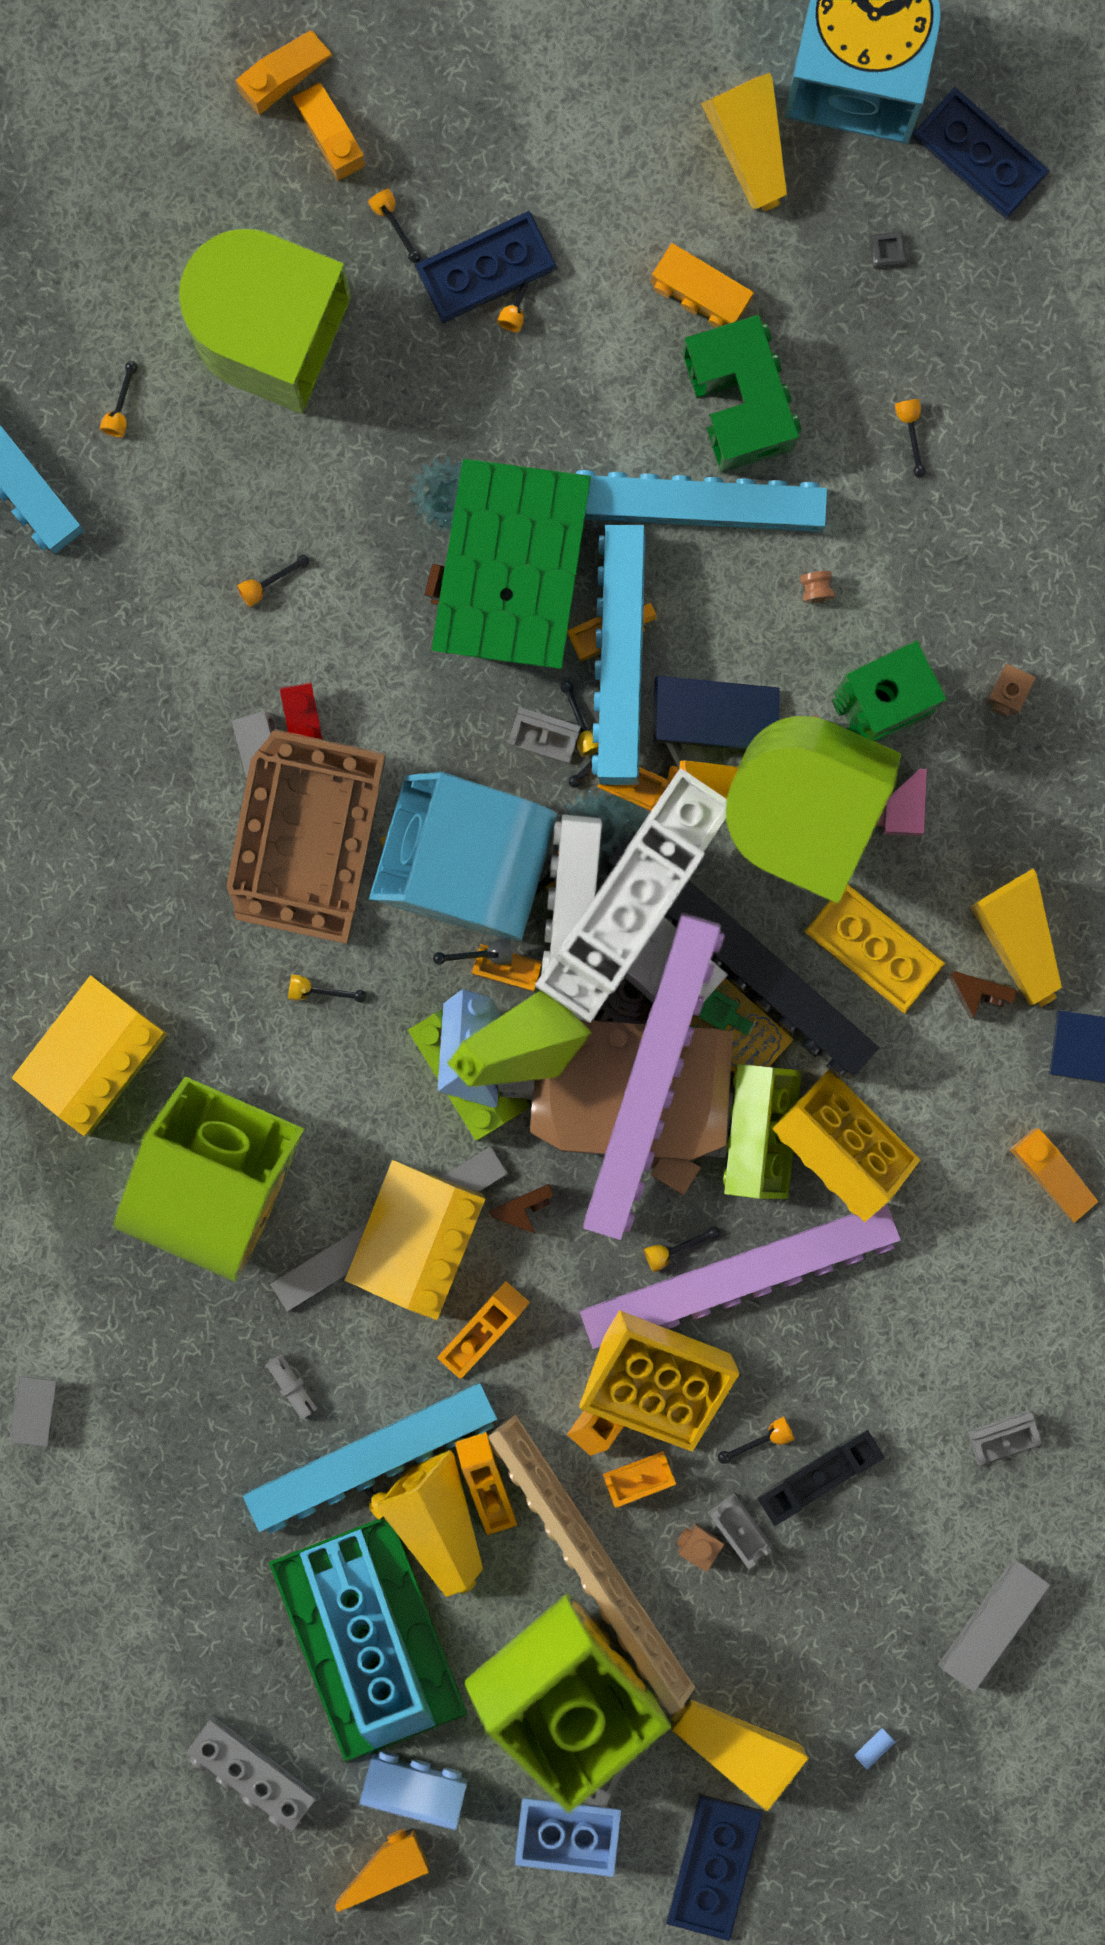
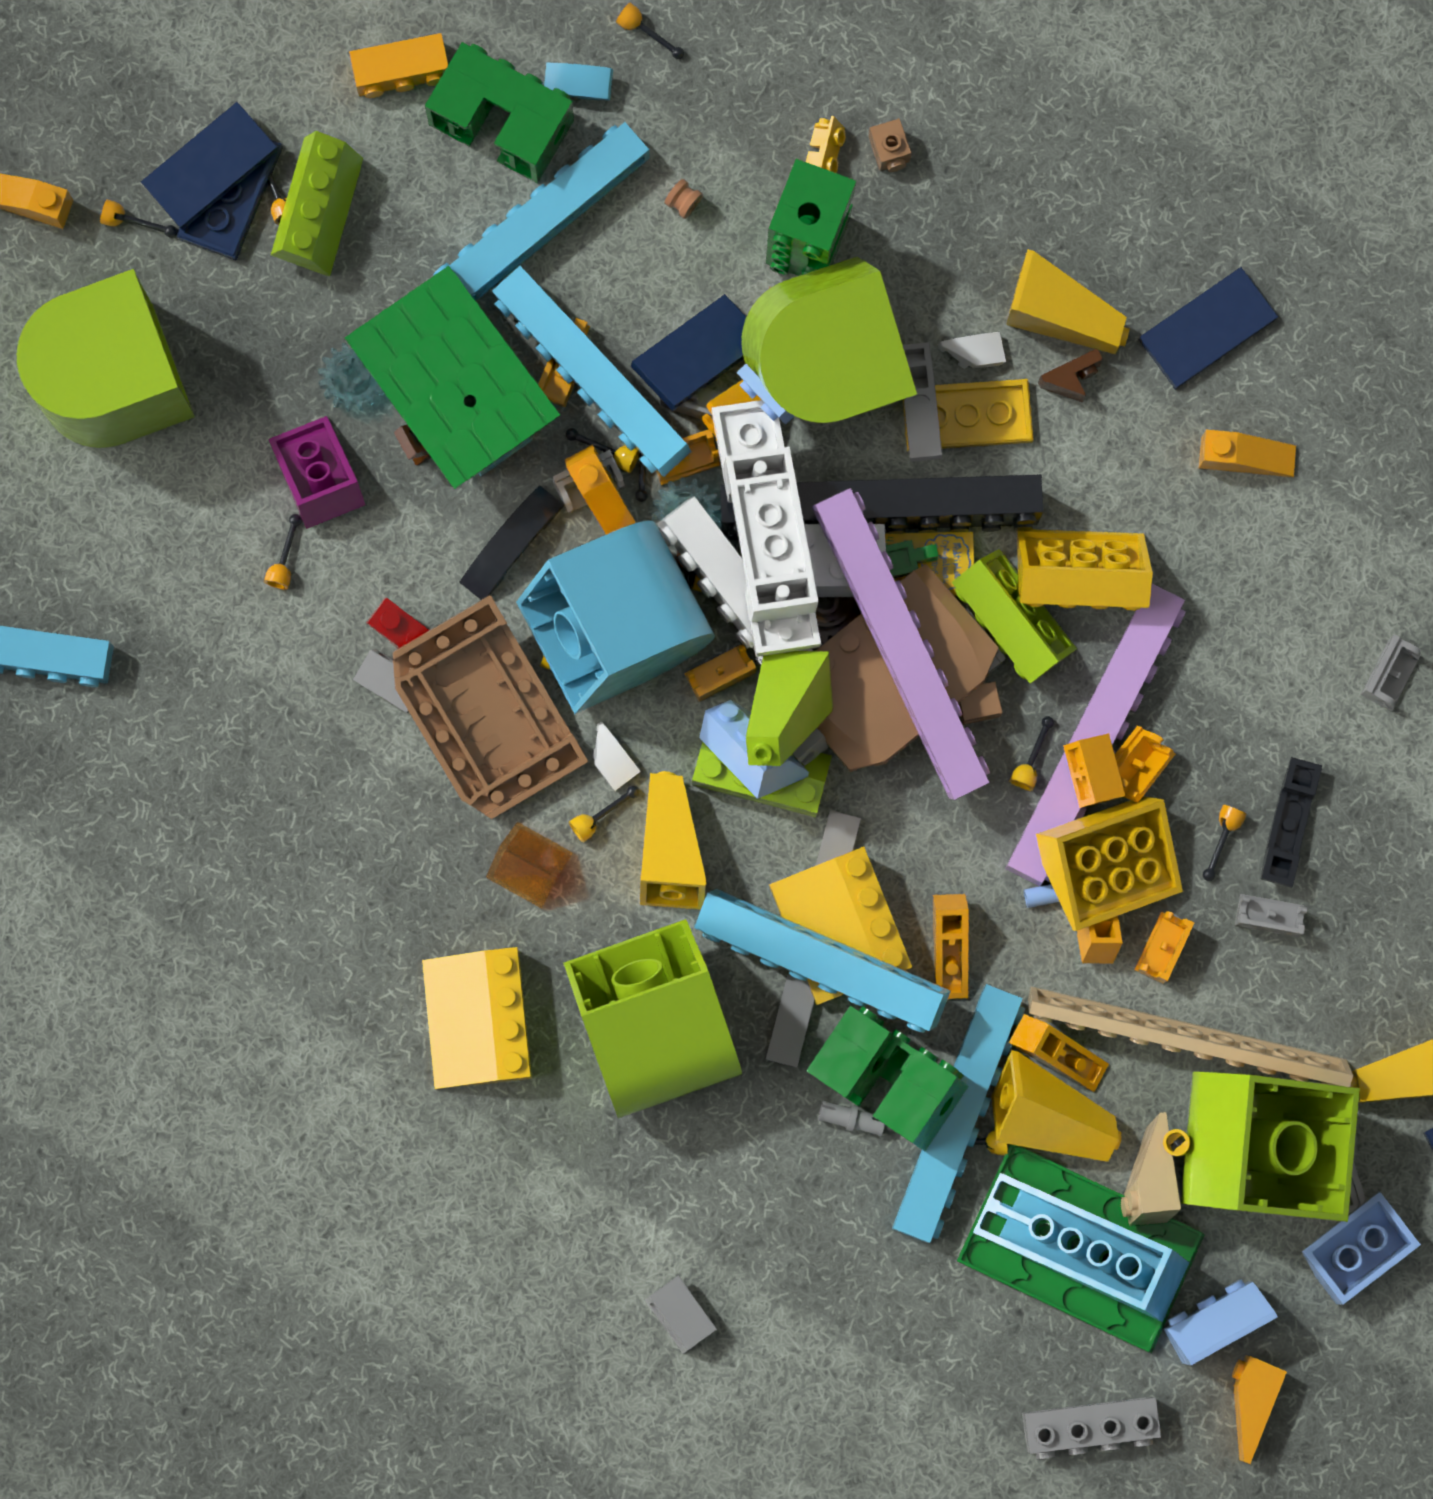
camera: 40 degrees left, 5 degrees down
hinge [99,361,138,438] -> none
hinge [433,938,512,965] -> none
reddish brown slope [489,1184,554,1233] -> none
medium nougat brick [676,1523,724,1572] -> none
bright pink slope [877,769,927,836] -> none
none -> dark blue tile [141,102,278,230]
none -> magenta slope [268,416,365,529]
none -> lime slope [271,131,364,276]
none -> black slope [459,485,564,600]
none -> clear orange slope [486,822,573,909]
none -> medium azure slope [544,62,613,100]
none -> light orange slope [565,444,636,535]
none -> white slope [592,722,641,791]
none -> yellow slope [640,771,706,910]
none -> medium azure brick [694,889,951,1033]
none -> light blue plate [737,364,794,425]
none -> yellow hinge [806,116,846,173]
none -> green piece [806,1006,969,1152]
none -> light grey slope [903,342,942,462]
none -> white slope [937,332,1006,369]
none -> light blue piece [1024,884,1059,908]
none -> light orange hinge [1063,733,1125,808]
none -> light orange hinge [1115,726,1176,803]
none -> tan slope [1121,1112,1181,1226]
none -> yellow hinge [1163,1129,1191,1156]

